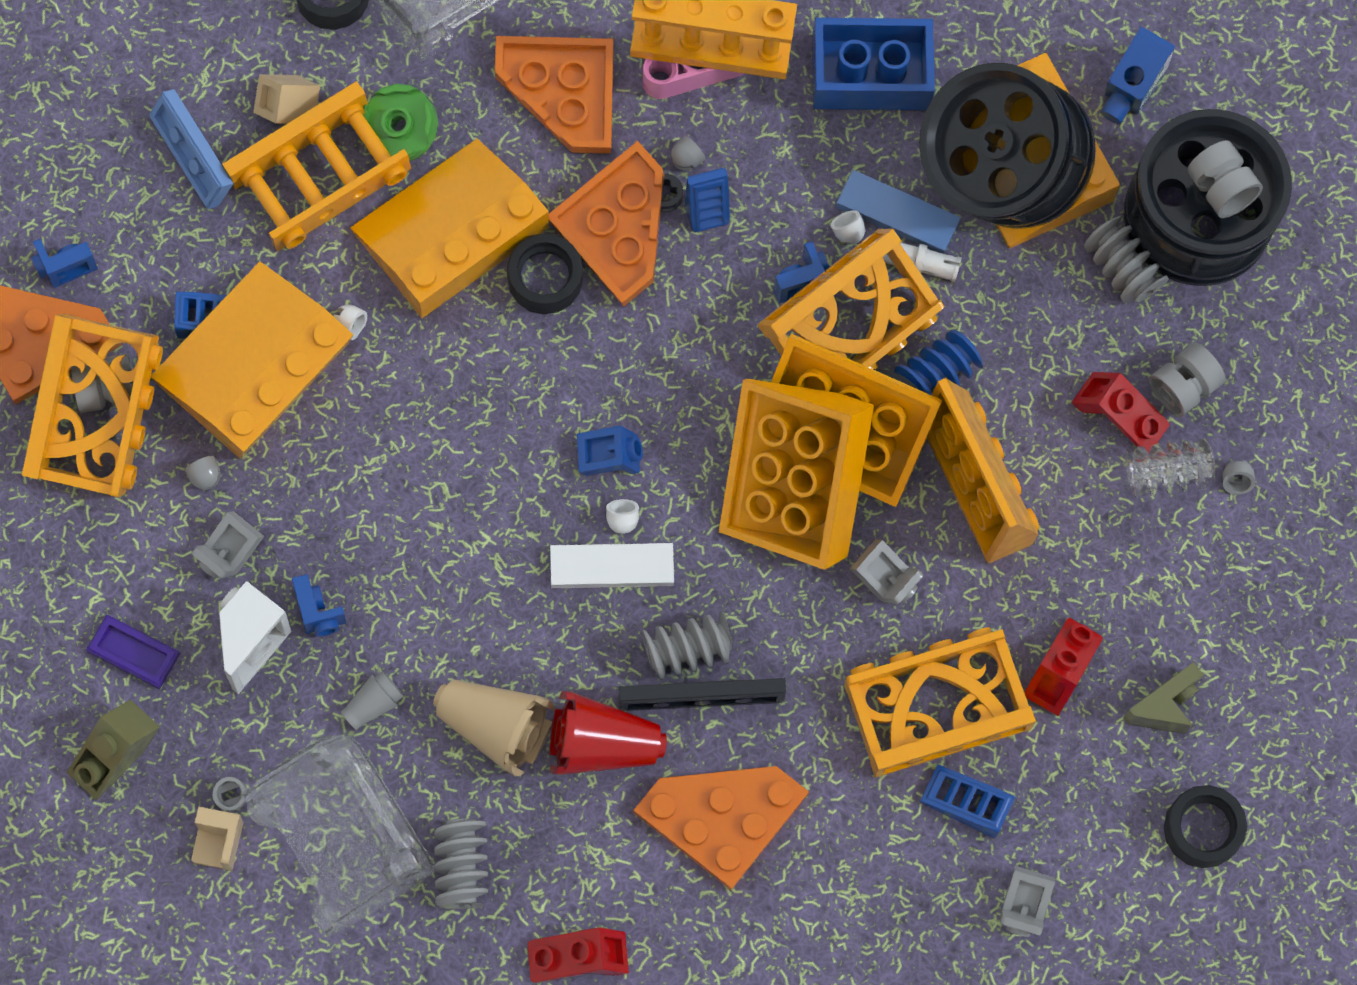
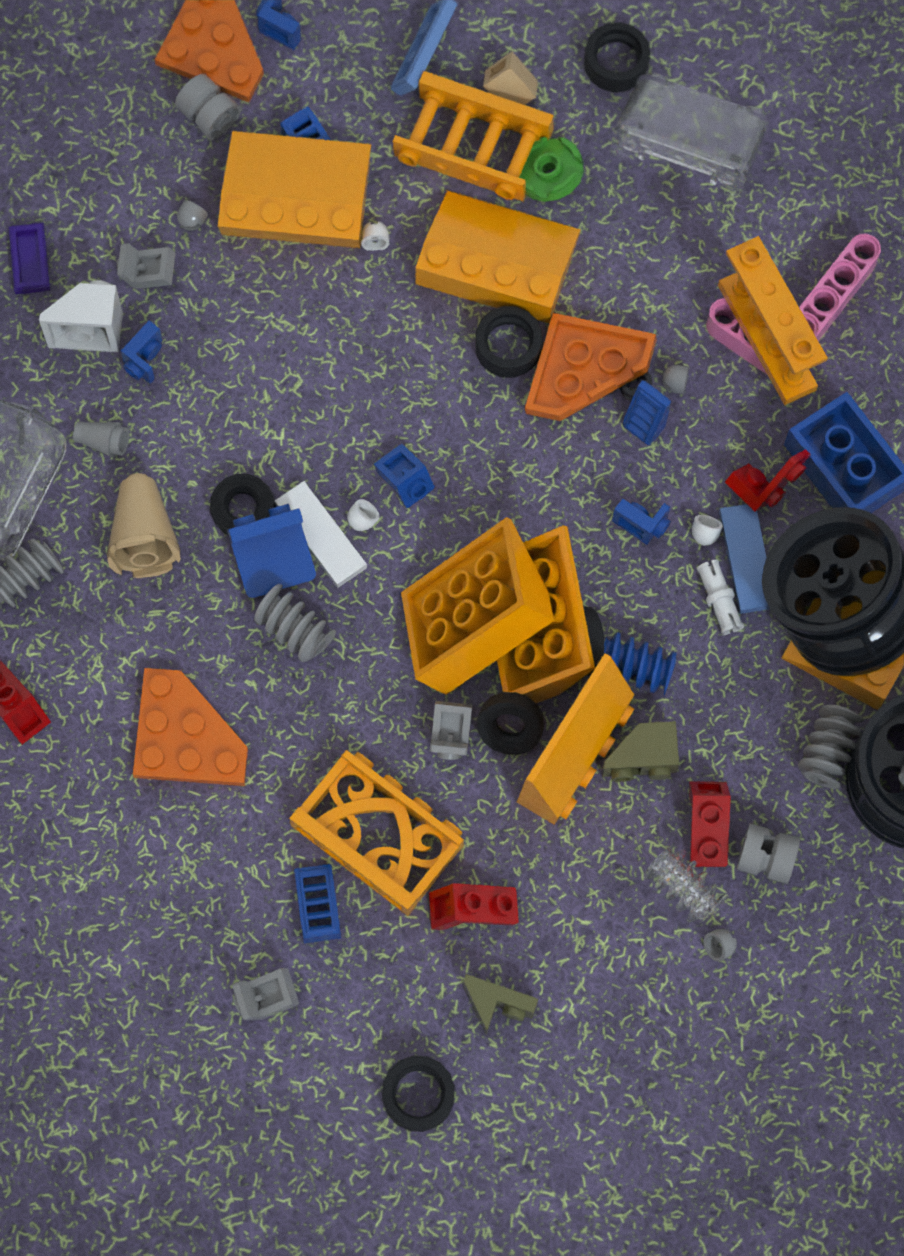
camera: 60 degrees right, 0 degrees up
light orange fence [22,313,163,497] -> none
orange plate [495,36,613,154] -> none
red cone [549,691,667,775] -> none
black tile [619,678,786,711] -> none
light orange fence [757,229,945,369] -> none
none -> black tyre [210,474,275,535]
none -> blue bracket [227,503,316,598]
none -> black tyre [477,692,544,755]
none -> olive slope [602,721,679,782]
none -> red bracket [725,449,811,512]

